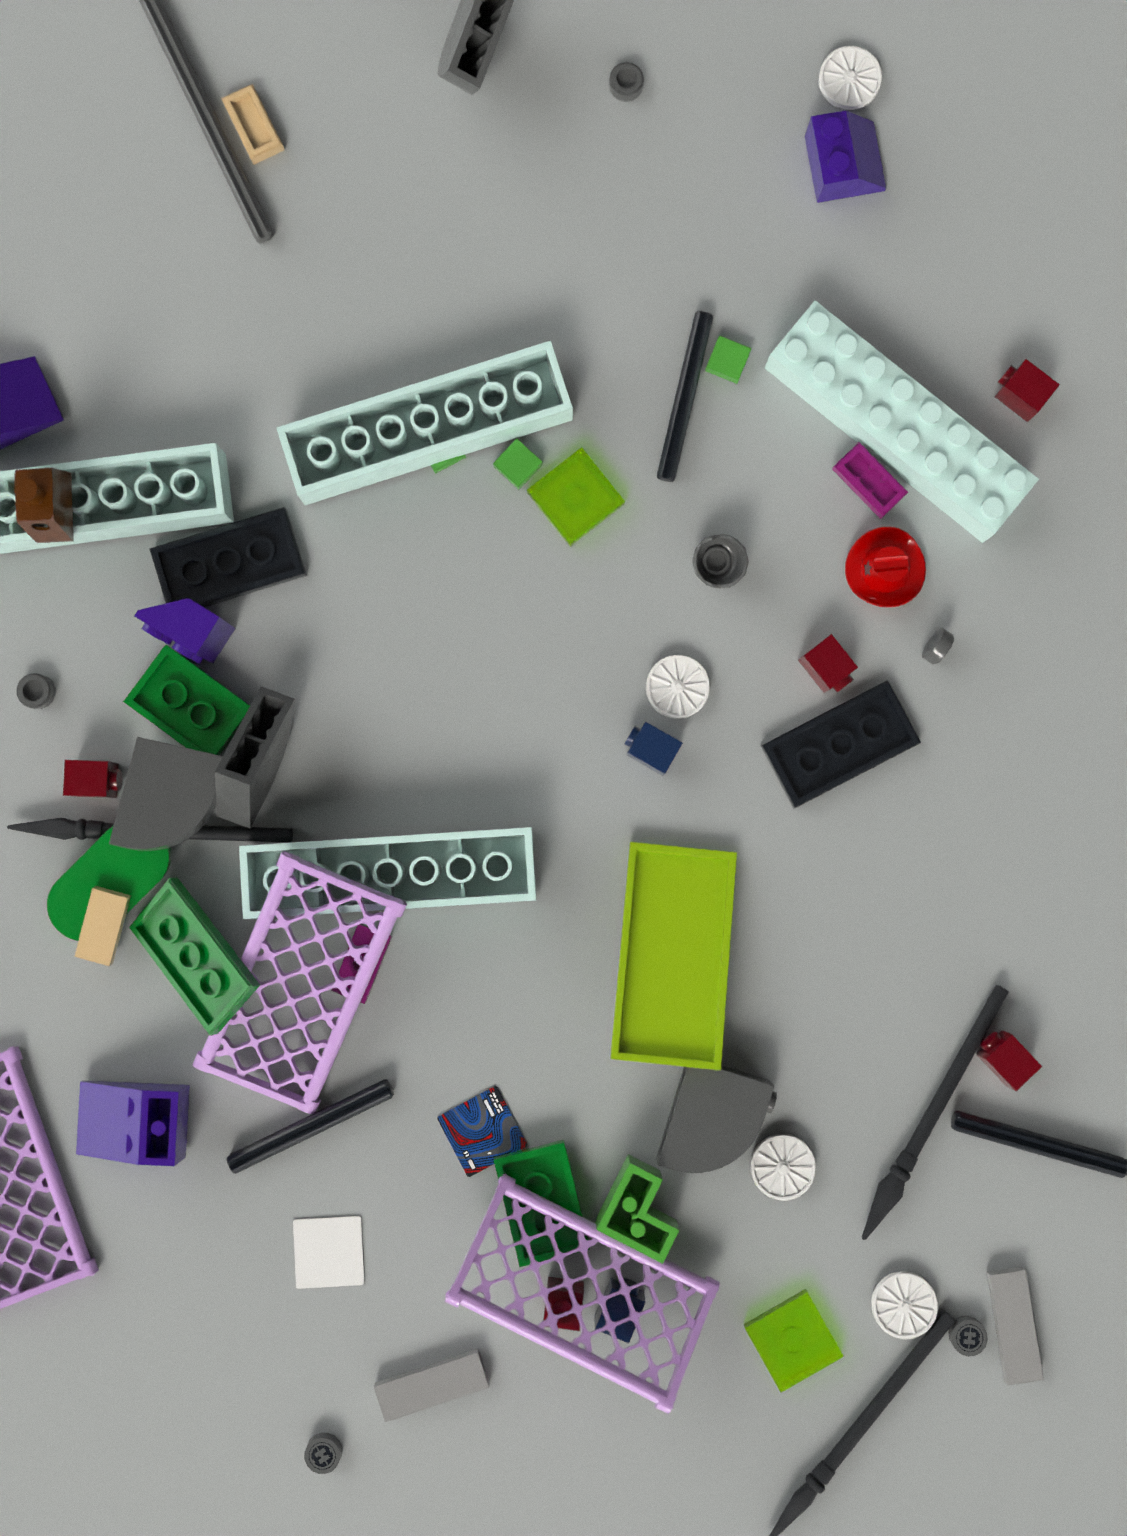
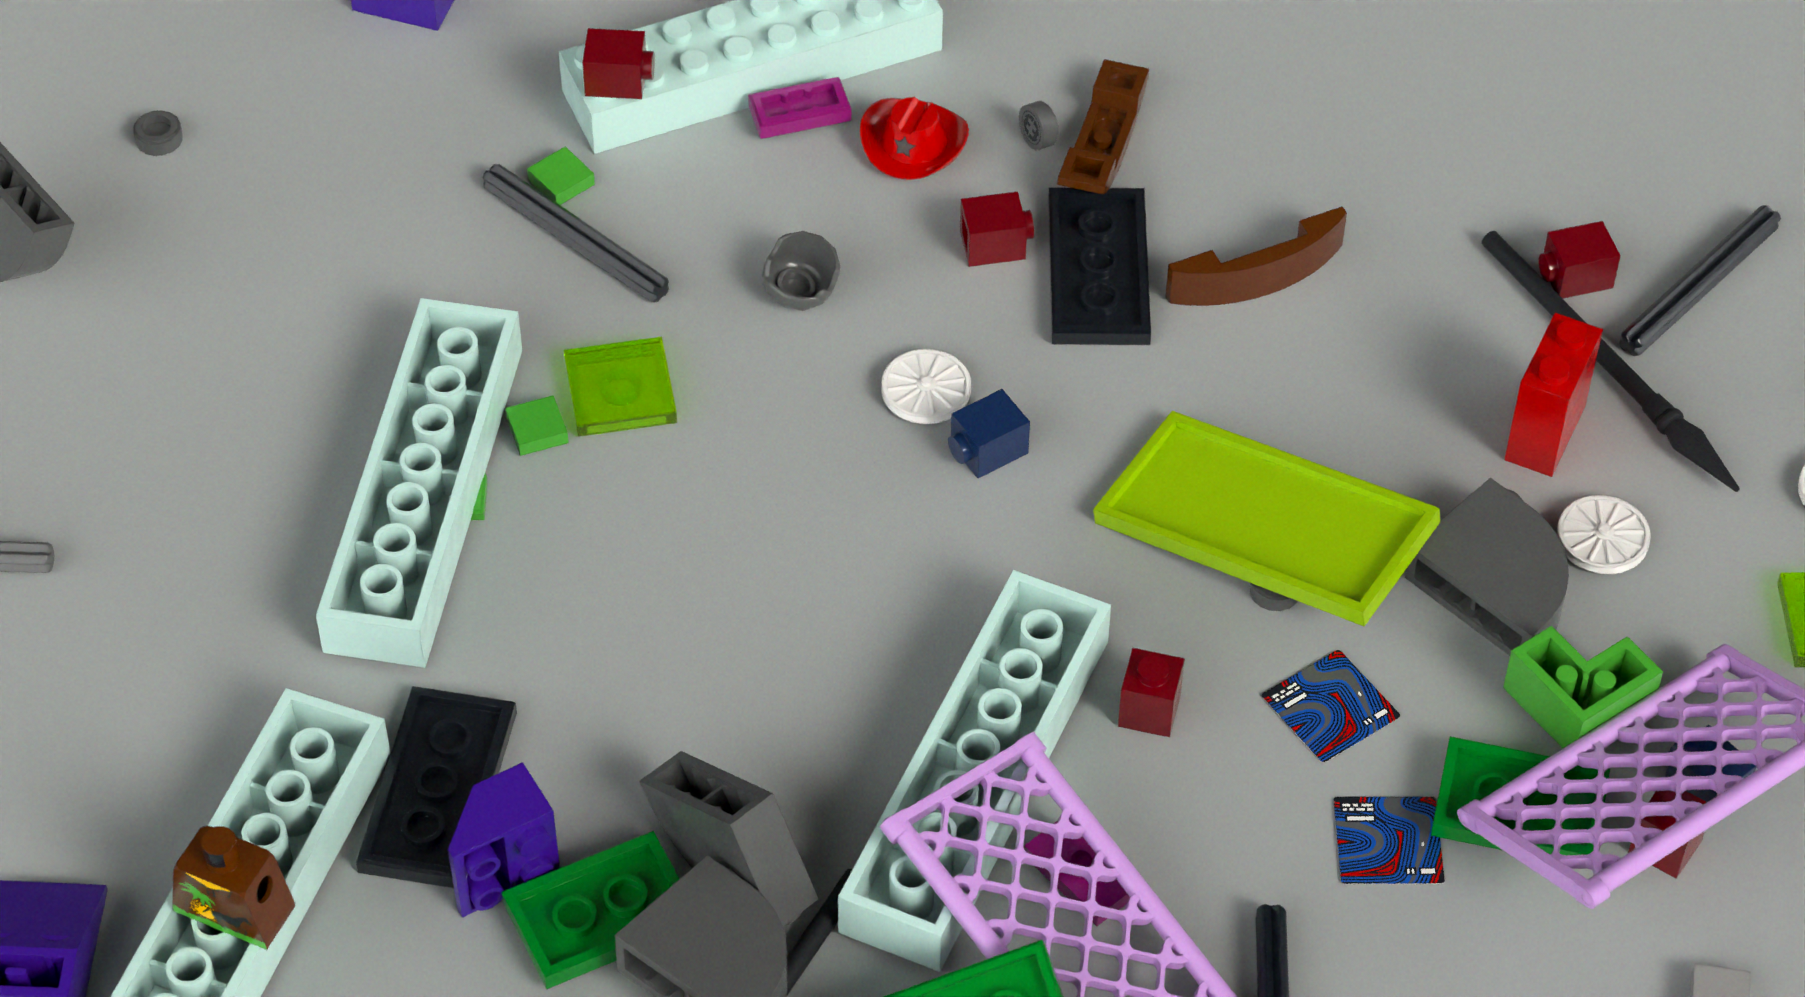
camera: 65 degrees left, 35 degrees down
none -> dark red brick [582,28,655,99]
none -> reddish brown slope [1057,59,1149,195]
none -> dark red brick [1118,647,1185,738]
none -> reddish brown slope [1165,206,1347,306]
none -> sticker [1262,650,1400,762]
none -> red brick [1504,313,1603,477]

